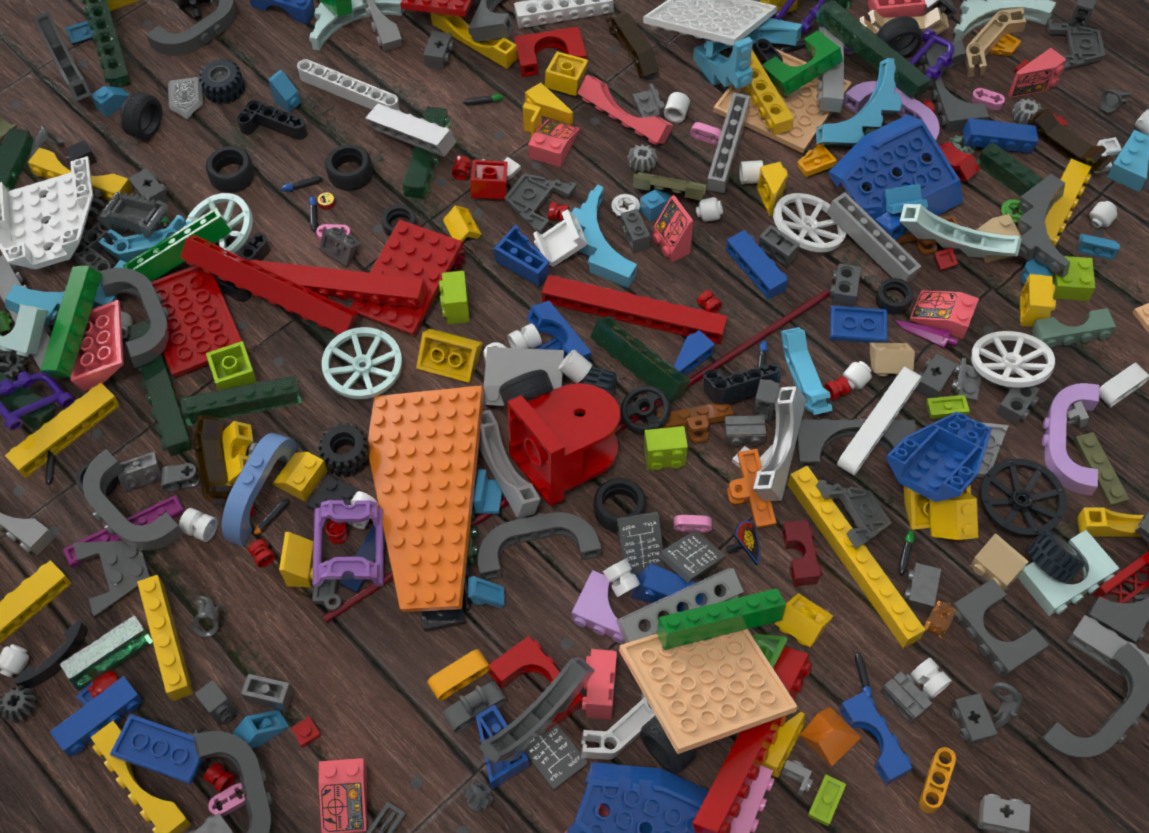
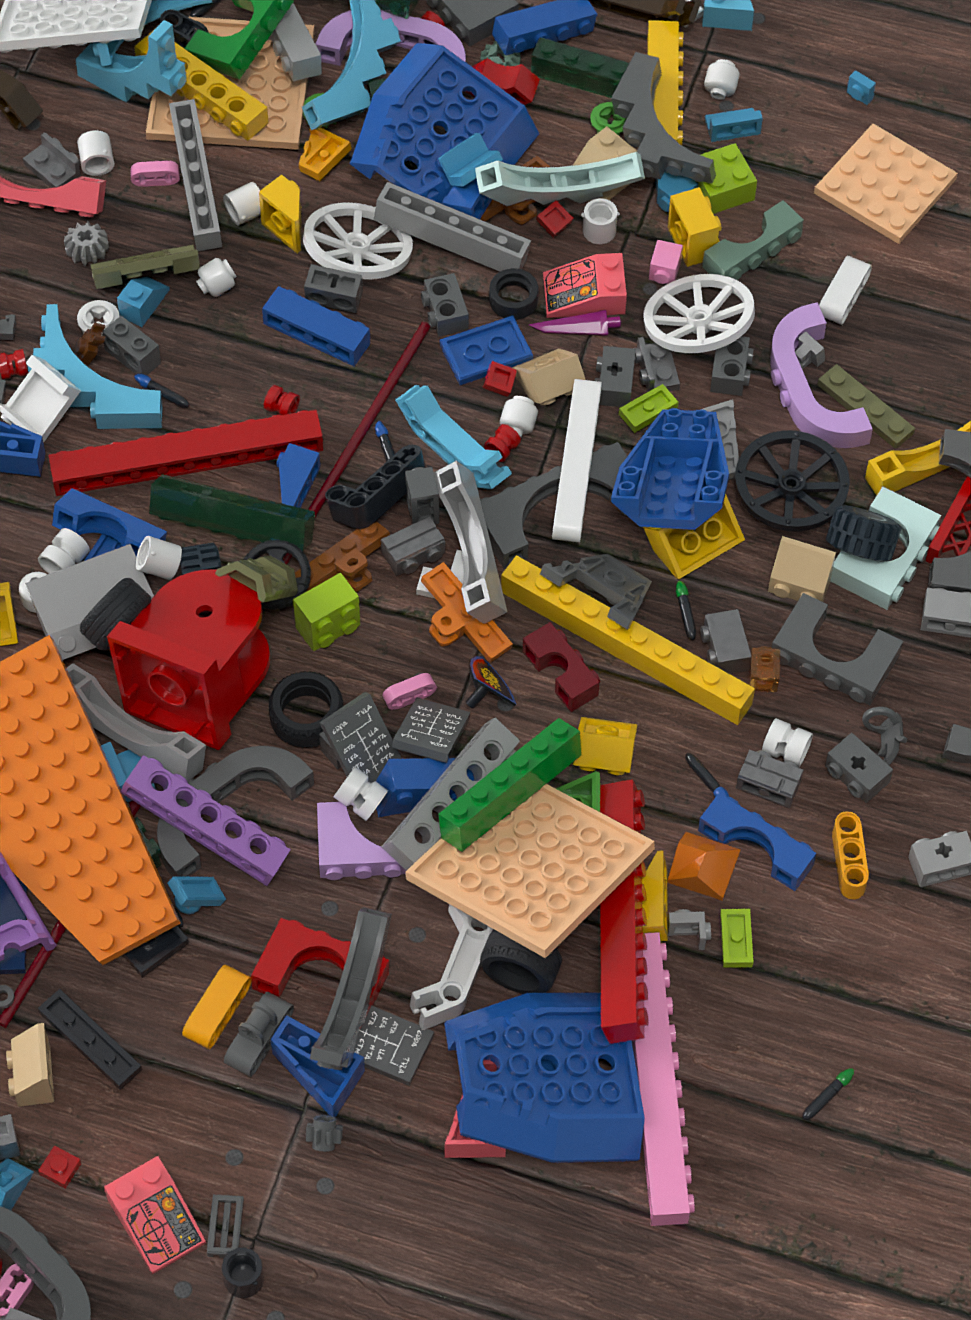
camera: 30 degrees left, 0 degrees up
coral wedge [582,649,617,720] -> none
coral slope [652,195,693,262] -> none
yellow slope [929,492,978,540] -> none
none -> tan slope [6,1023,54,1107]
none -> black plate [38,989,142,1090]
none -> reddish brown plate [75,322,105,367]
none -> medium lavender brick [121,755,291,886]
none -> black piece [134,374,190,408]
none -> olive piece [215,555,298,602]
none -> red plate [483,361,517,397]
none -> white piece [581,198,620,244]
none -> bright pink brick [649,240,683,284]

